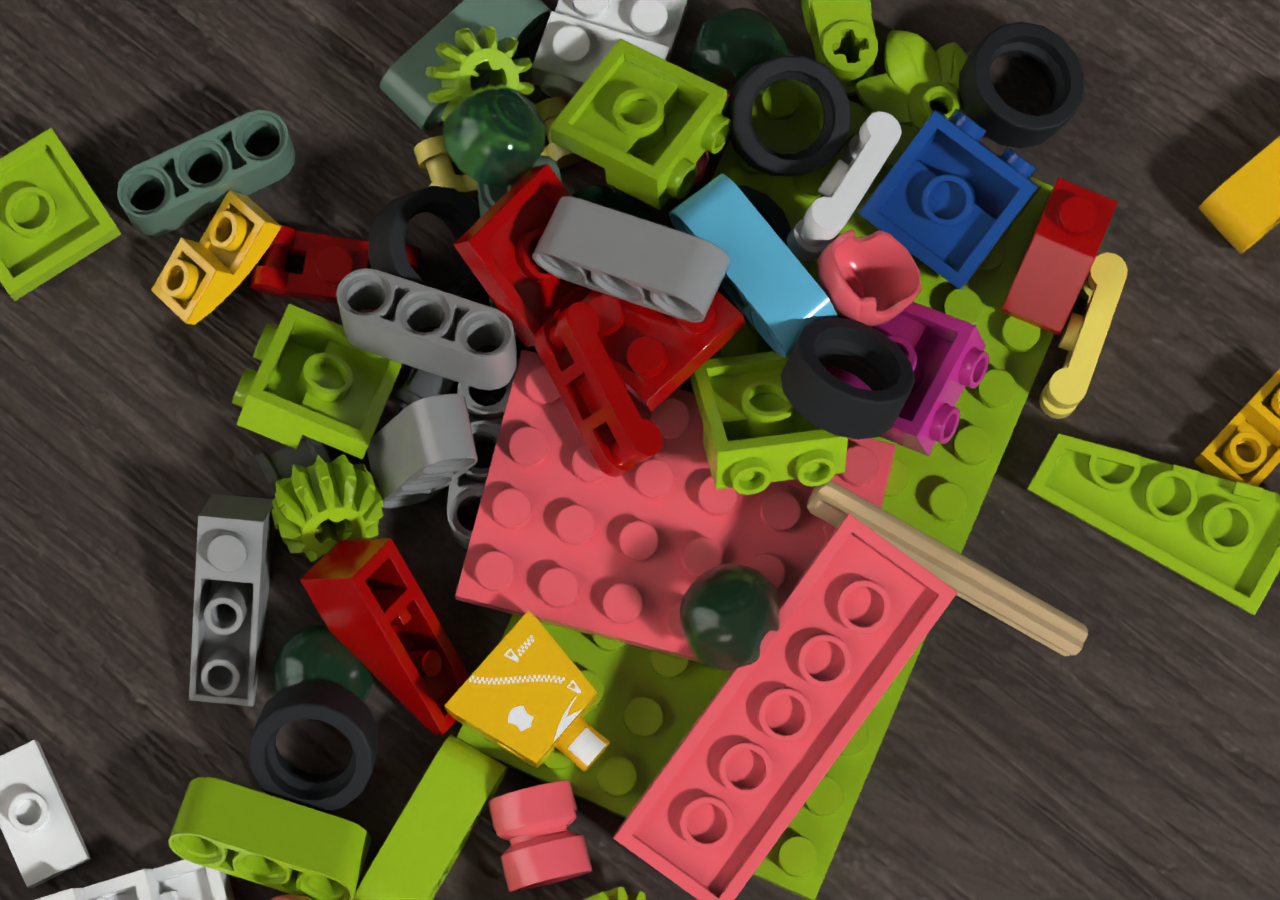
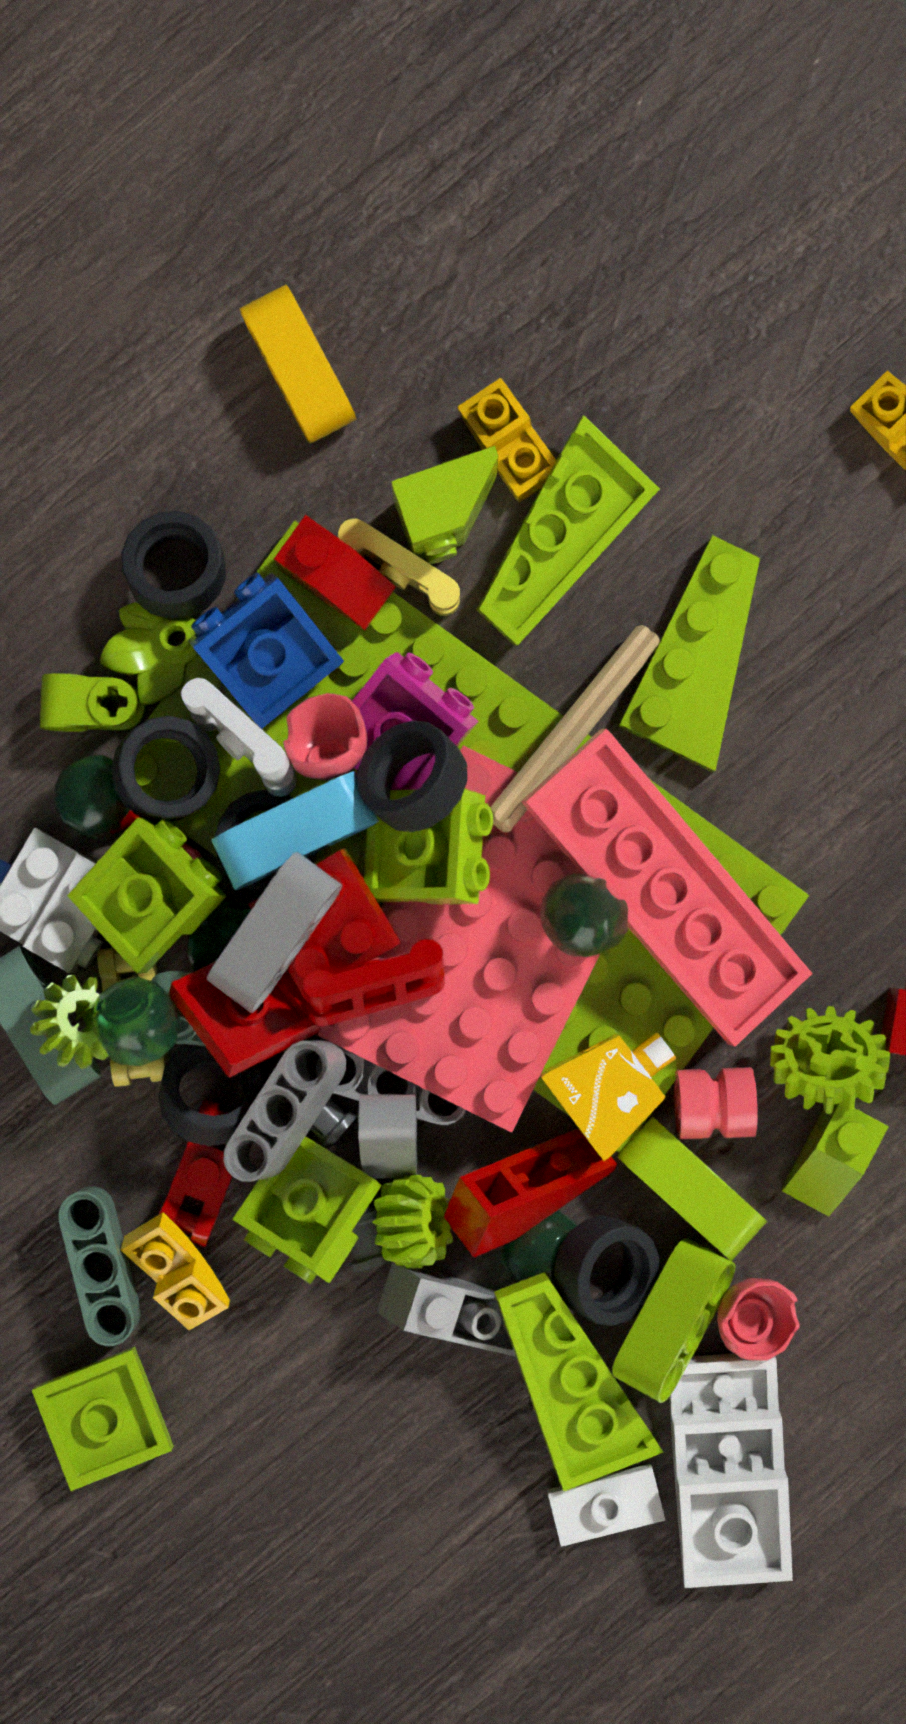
camera: 75 degrees left, 10 degrees up
none -> lime slope [391,446,498,565]
none -> lime wing [494,1272,663,1491]
none -> lime wing [618,535,760,773]

